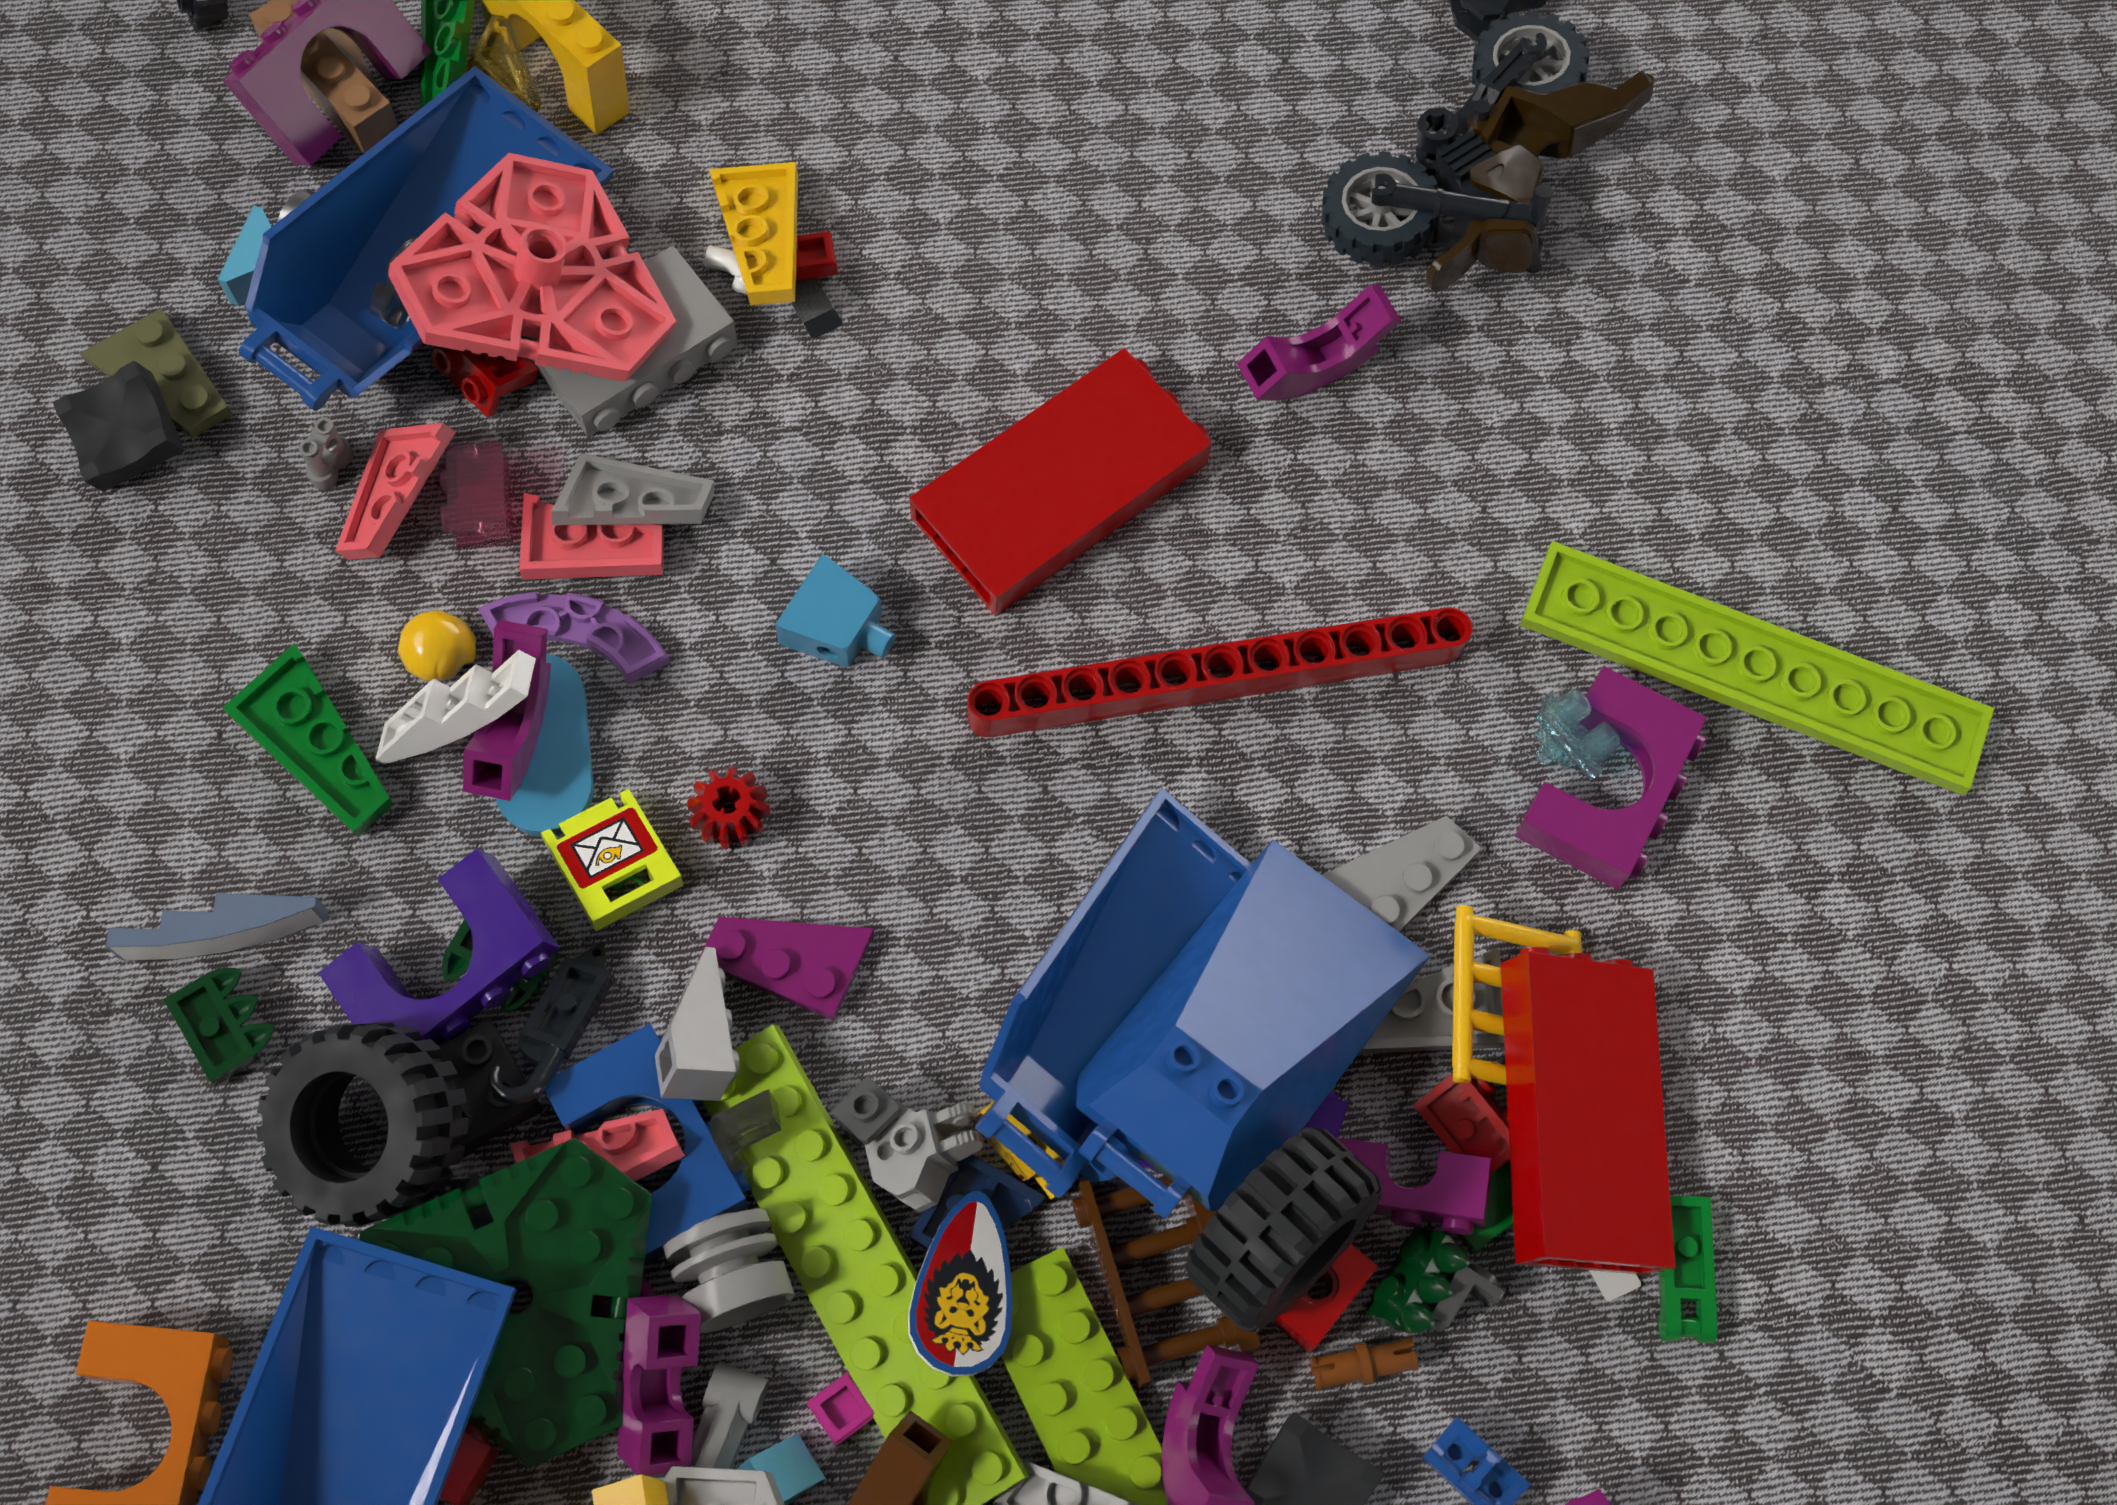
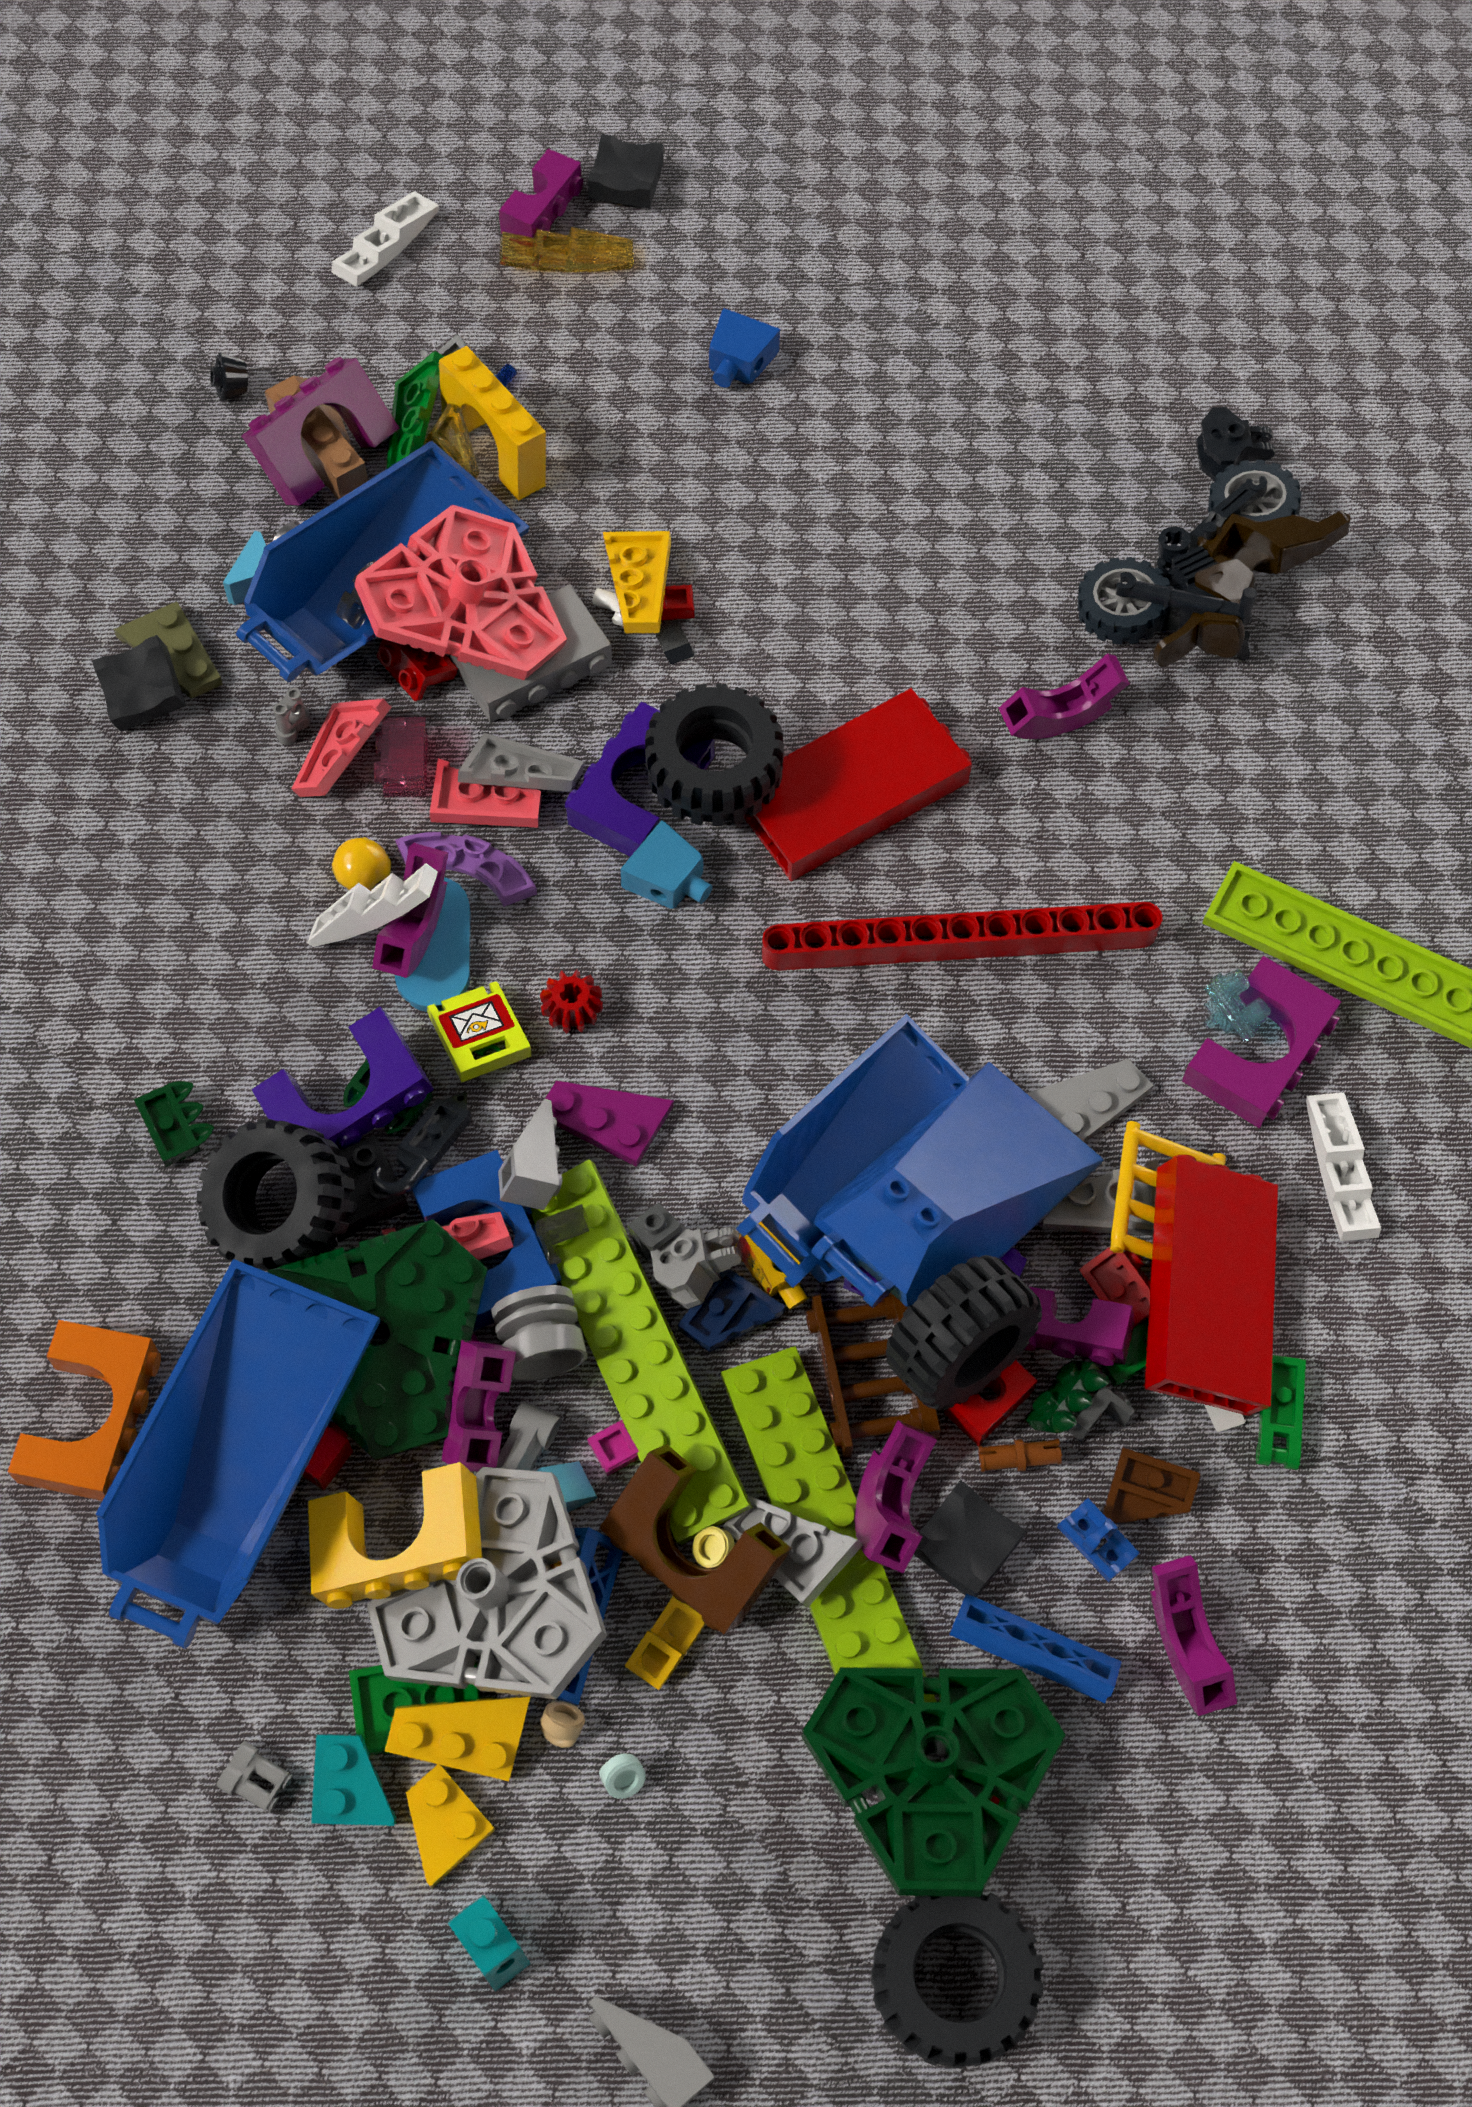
camera: 10 degrees right, 5 degrees down
sand blue slope [106,893,329,961] -> none
green wing [222,643,394,837] -> none
shield [908,1191,1013,1376] -> none
none -> dark purple arch [565,701,715,857]
none -> black tyre [645,683,784,827]
none -> reddish brown wing [1102,1447,1201,1524]
none -> white slope [1306,1092,1381,1241]

